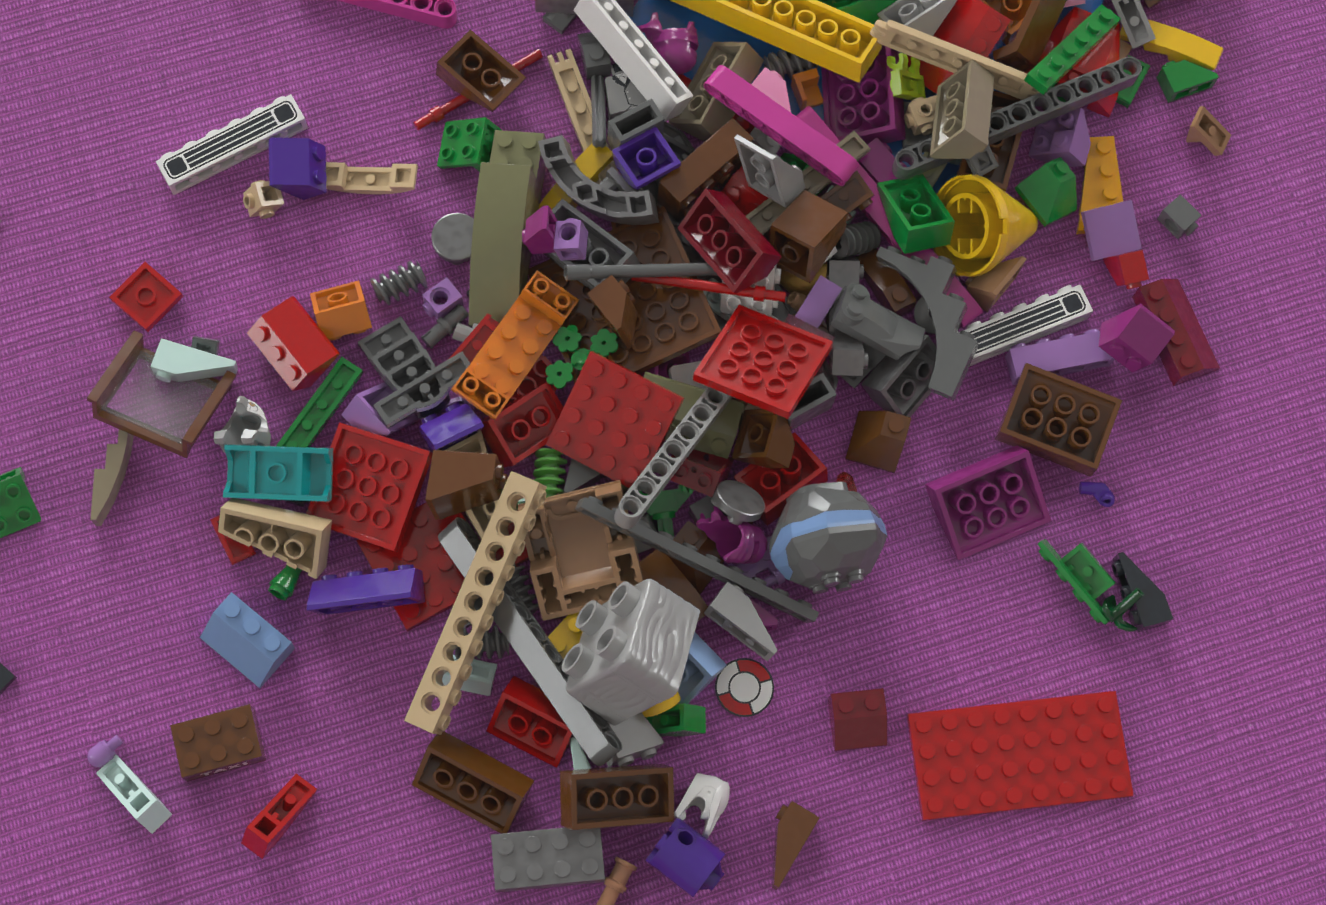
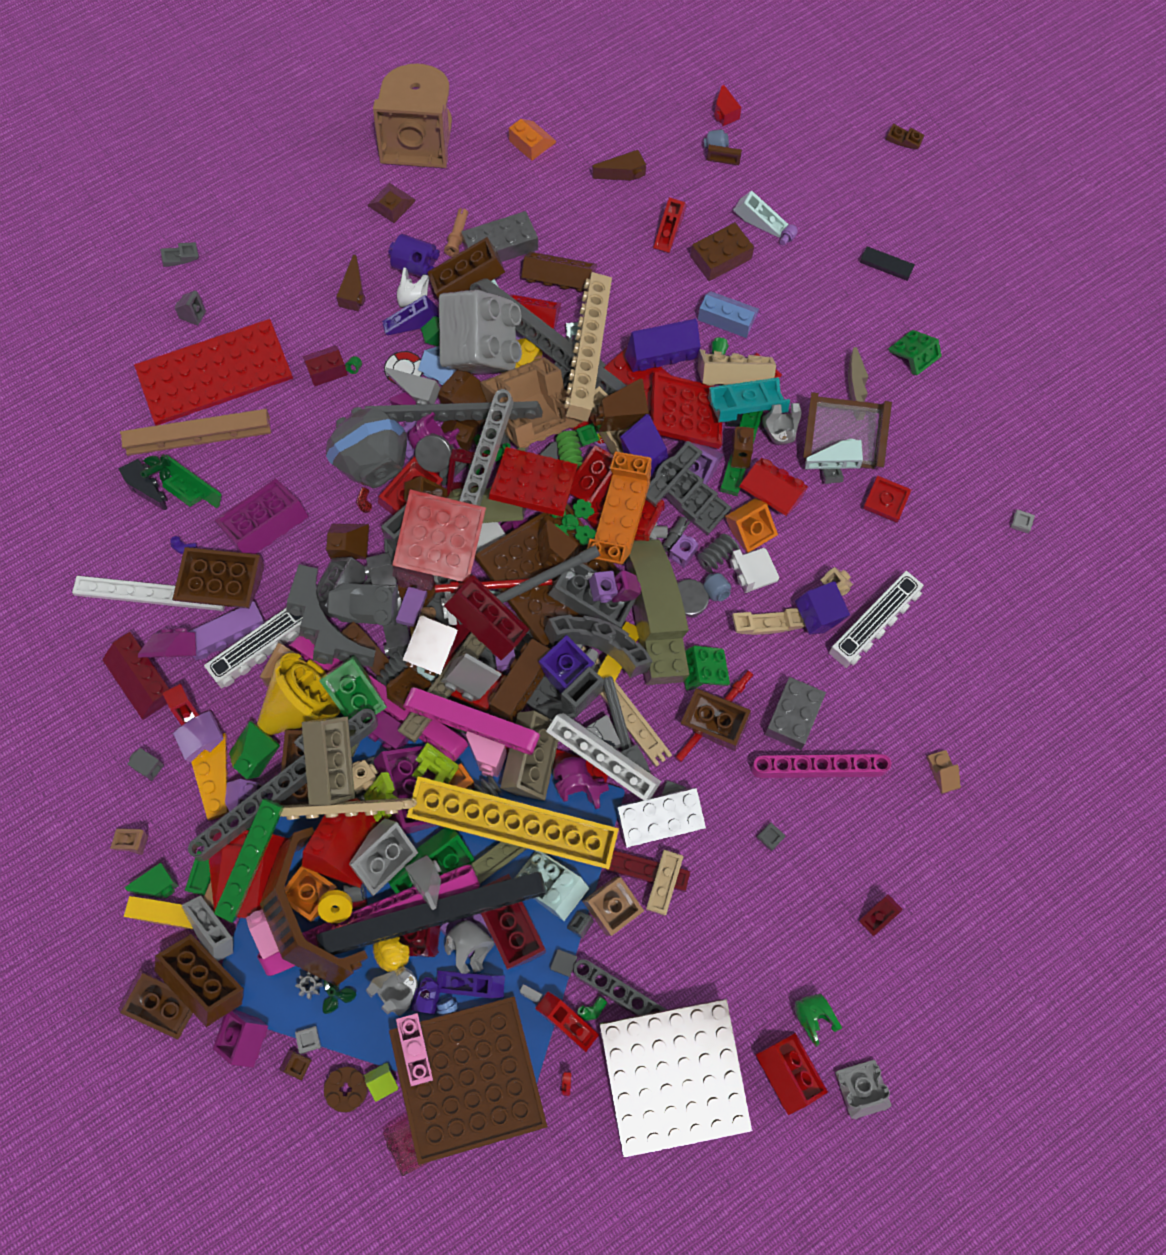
camera: 170 degrees right, 5 degrees down
none -> white tile [72,576,225,611]
none -> medium nougat tile [120,409,271,456]
none -> dark grey slope [175,290,206,325]
none -> green piece [345,356,362,374]
none -> dark purple slope [382,295,439,335]
none -> lime plate [412,742,458,783]
none -> sand blue head [703,573,731,601]
none -> white bracket [730,548,779,593]
none -> reddish brown torso [731,427,754,469]
none -> flat silver brick [765,677,826,750]

